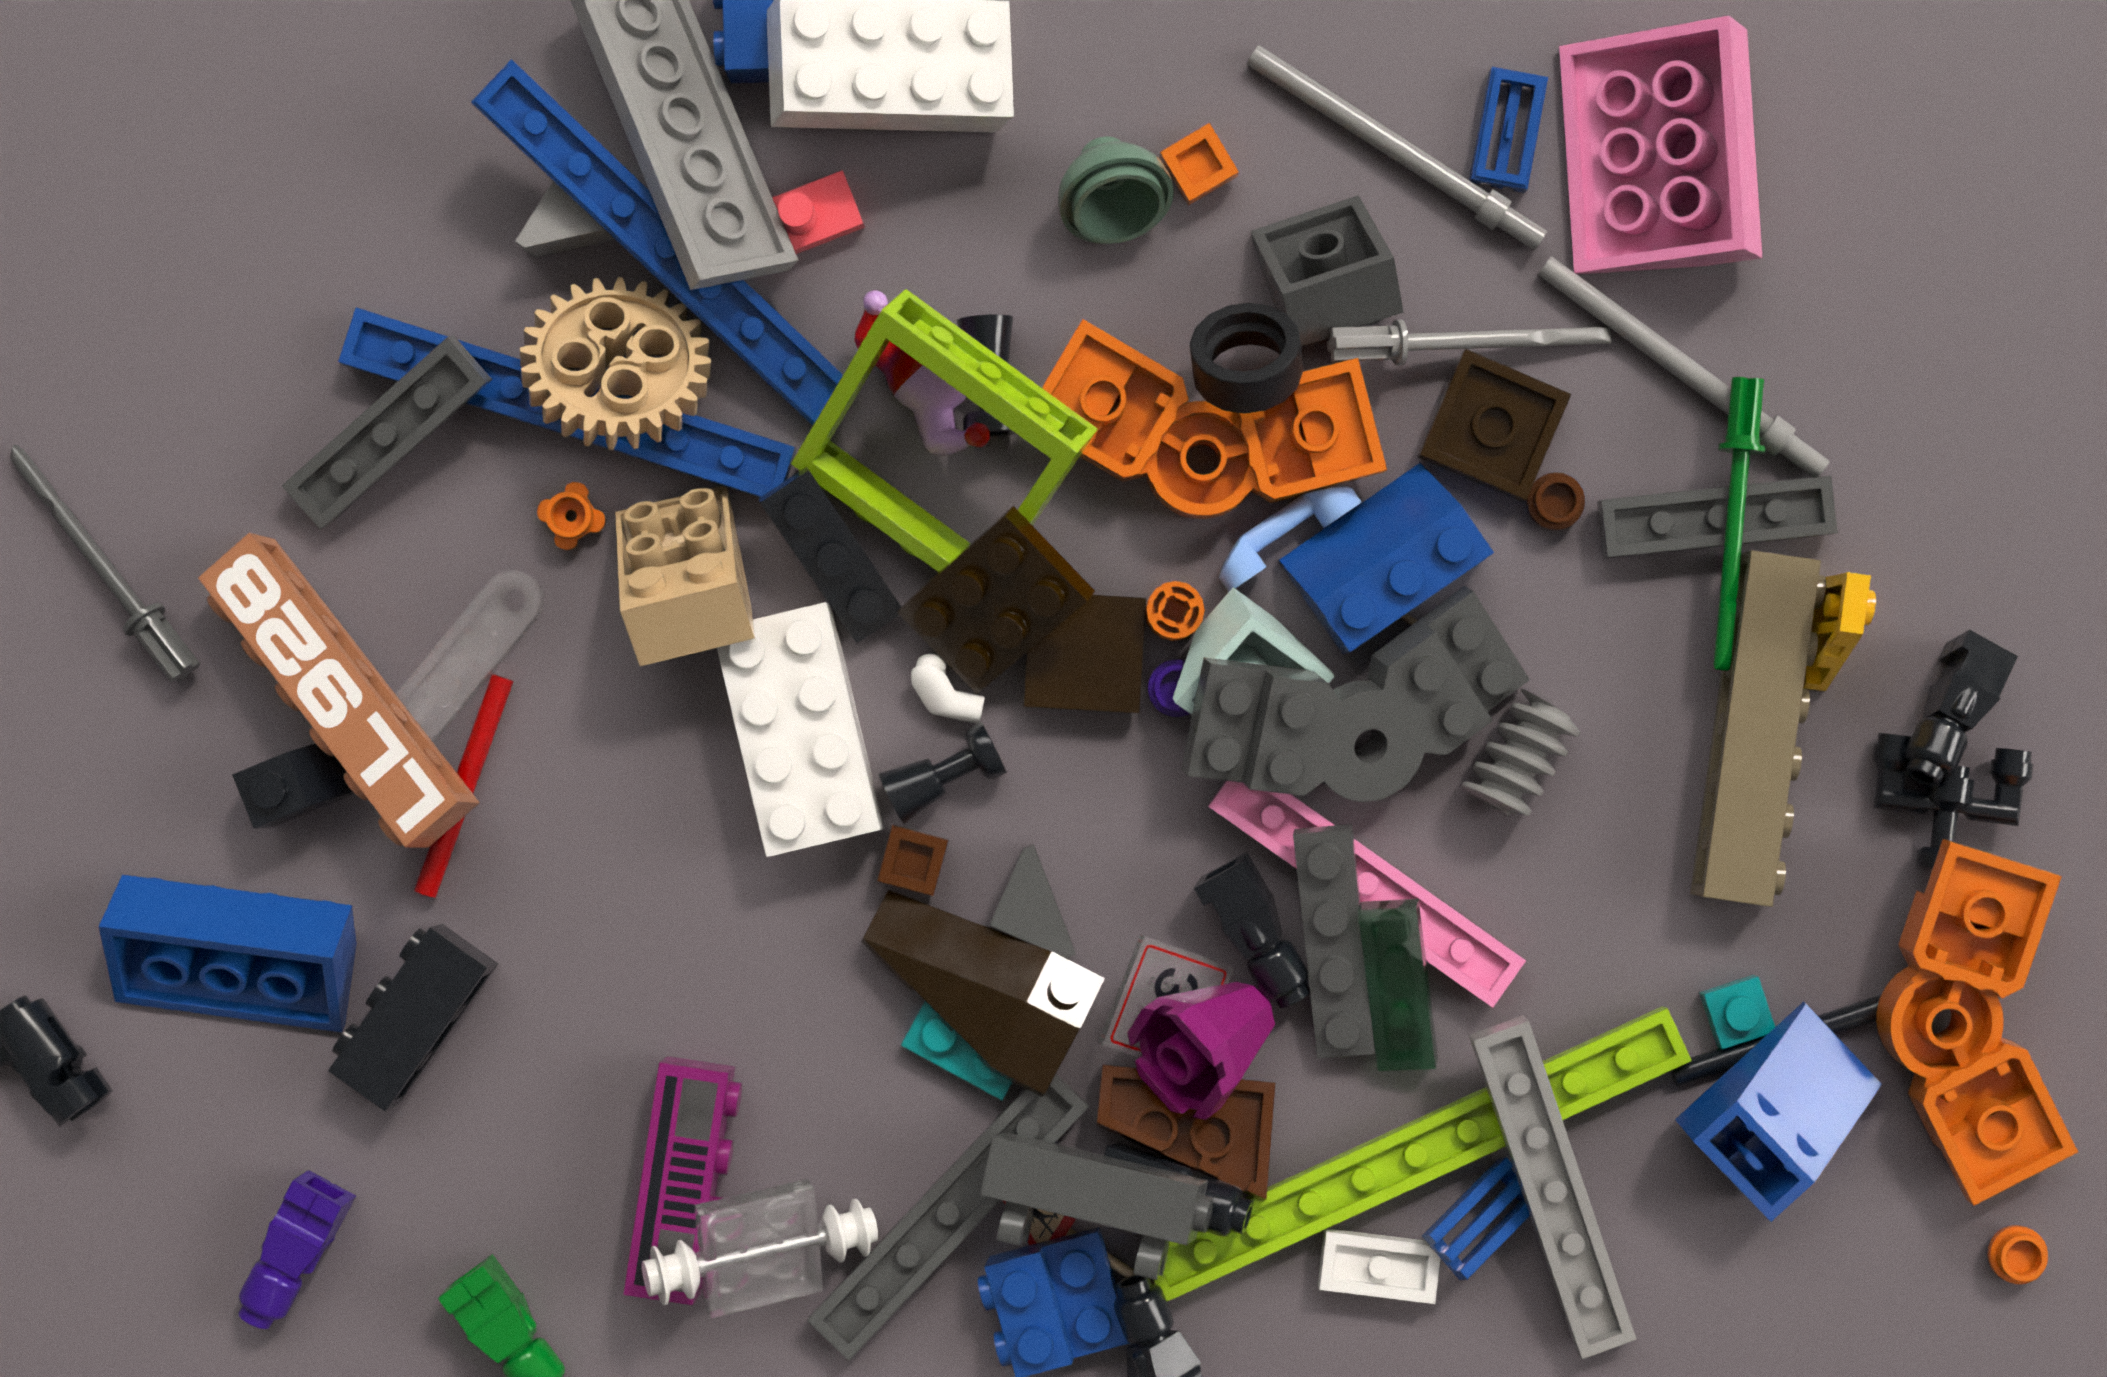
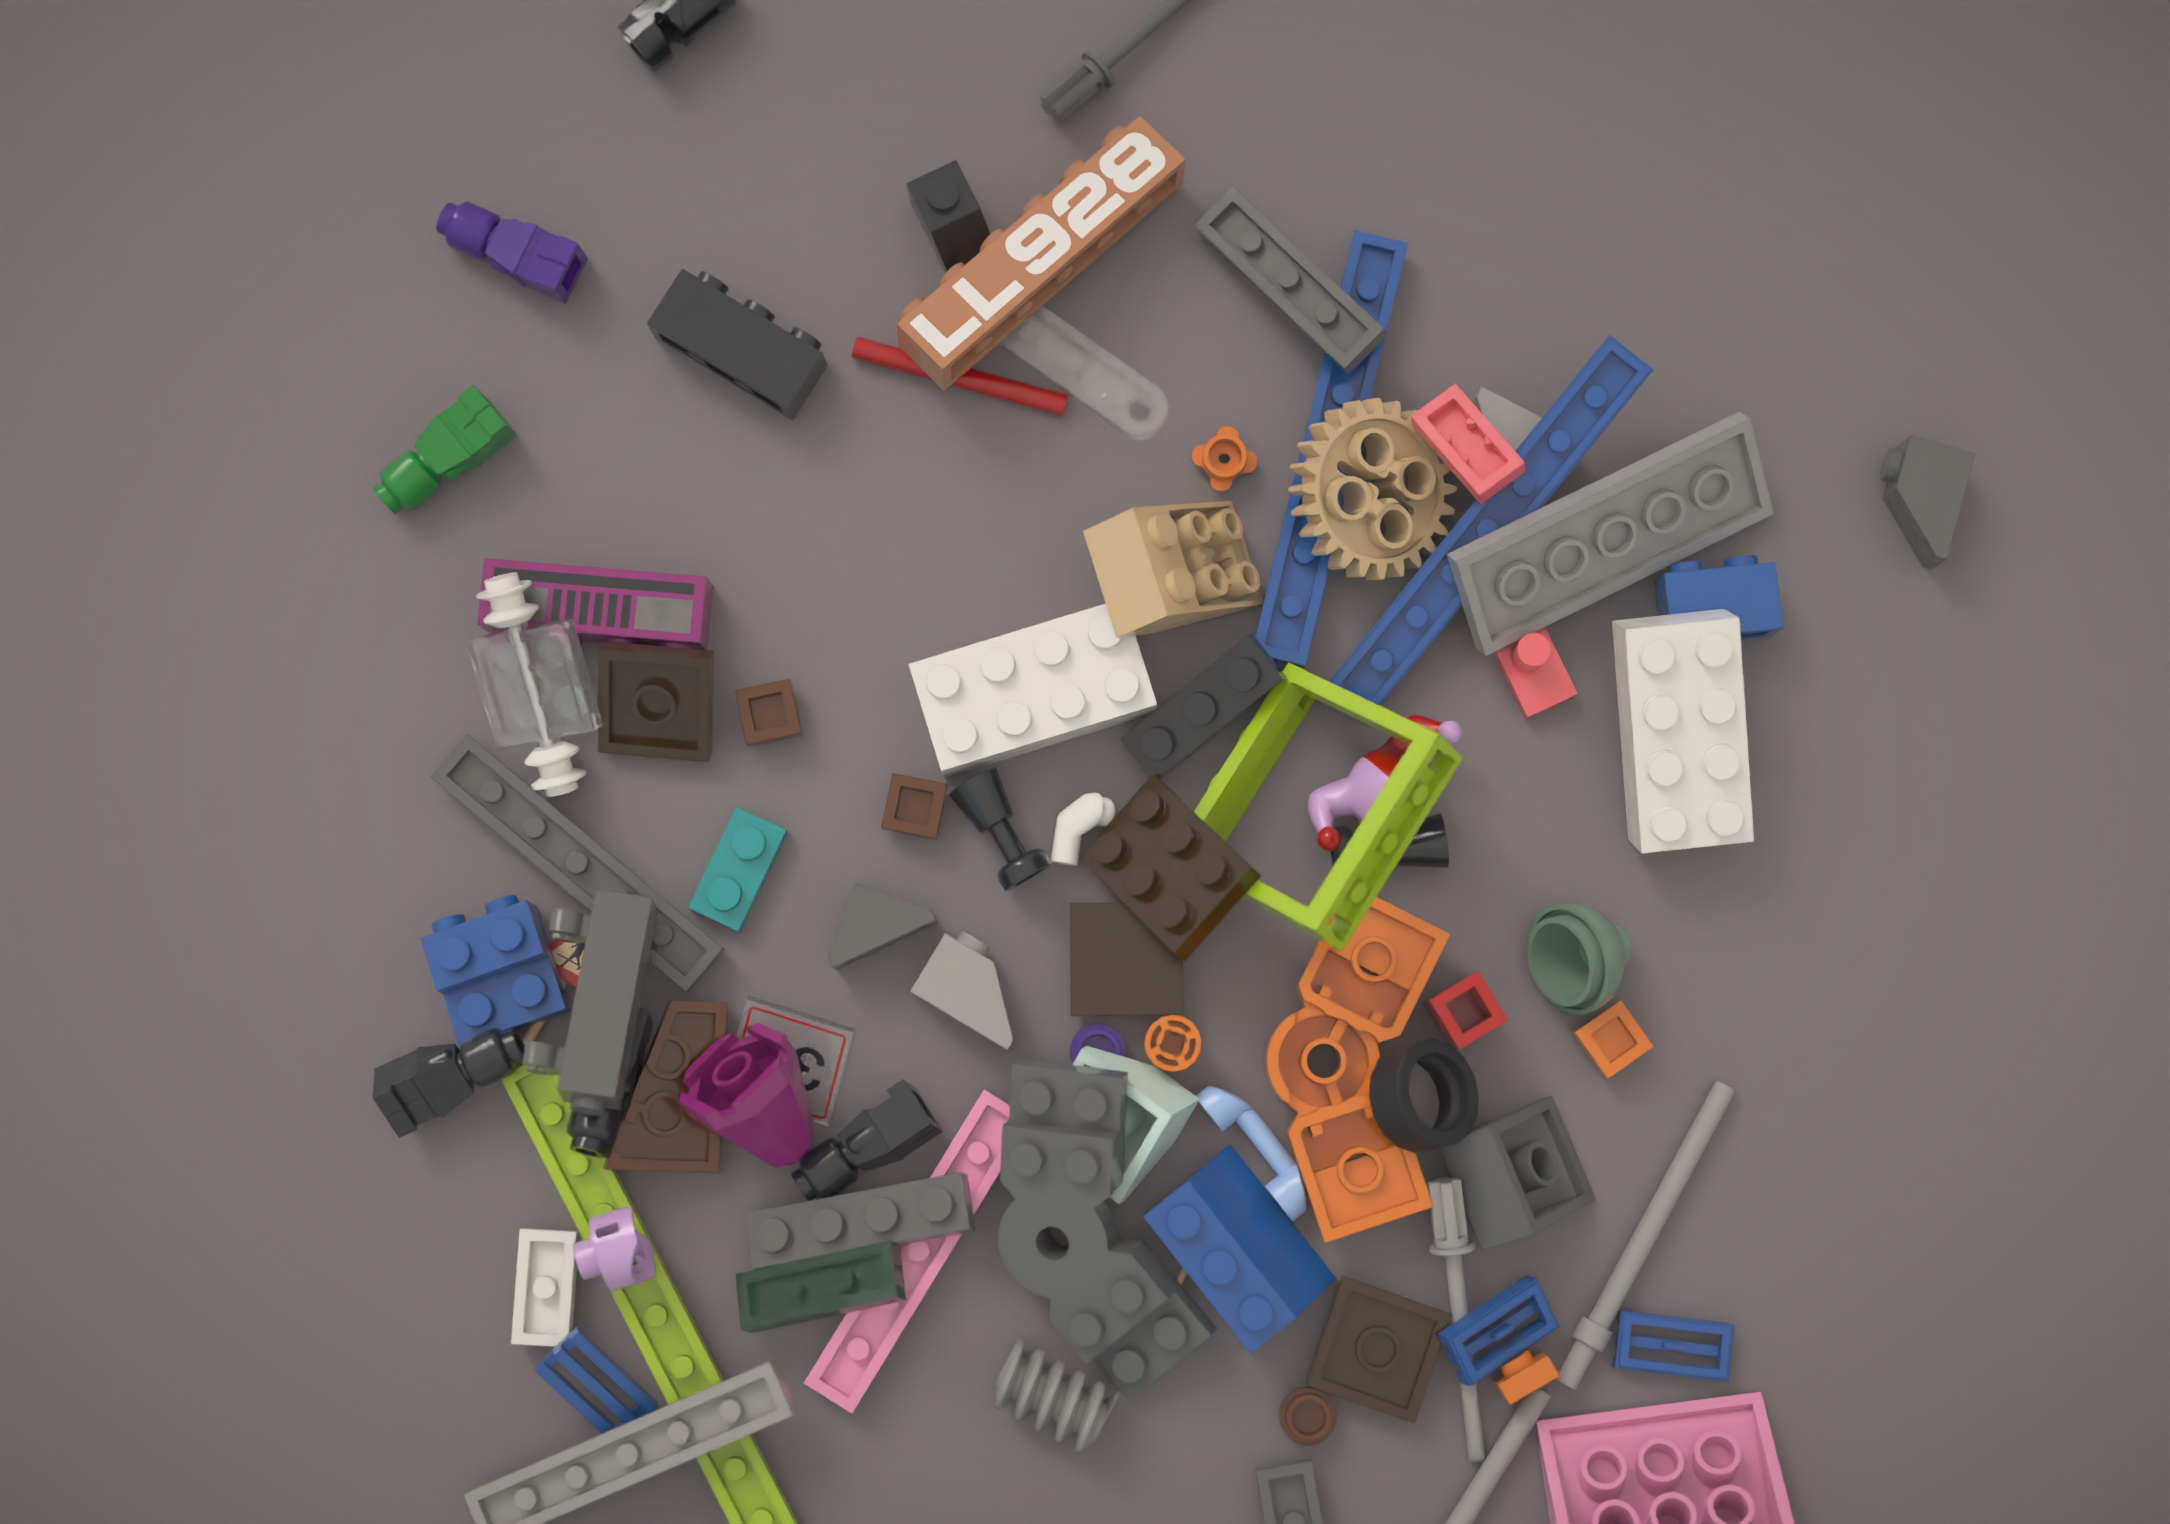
camera: 85 degrees right, 5 degrees down
blue slope [98,875,357,1032] -> none
dark brown wedge [861,890,1104,1097] -> none
none -> lavender piece [573,1207,656,1292]
none -> dark brown plate [598,641,714,762]
none -> reddish brown plate [735,679,803,747]
none -> light grey slope [910,931,1015,1051]
none -> coral tile [1411,383,1526,504]
none -> red brick [1422,971,1508,1050]
none -> blue tile [1438,1275,1559,1387]
none -> orange plate [1492,1349,1560,1405]

